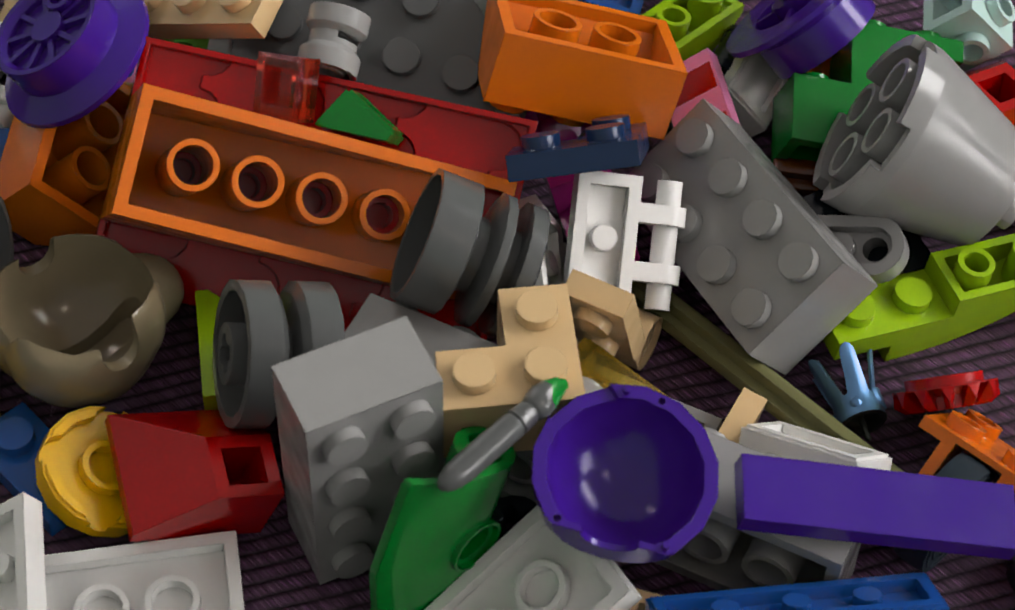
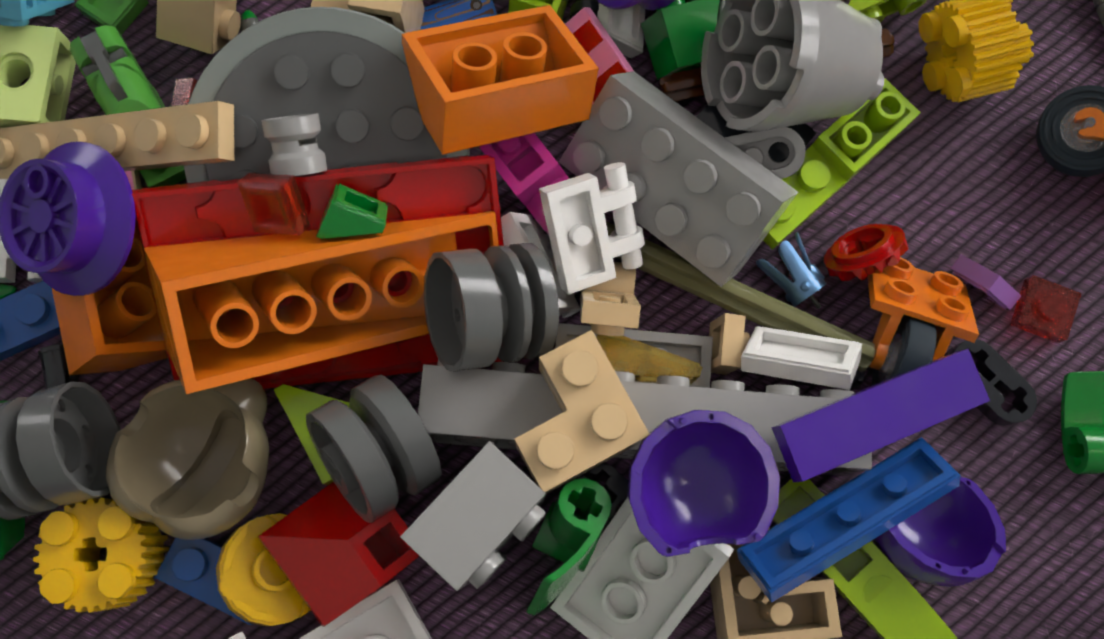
camera: 25 degrees left, 25 degrees up
dark grey piece [437,377,569,492] -> none
dark blue plate [505,114,649,182] -> none

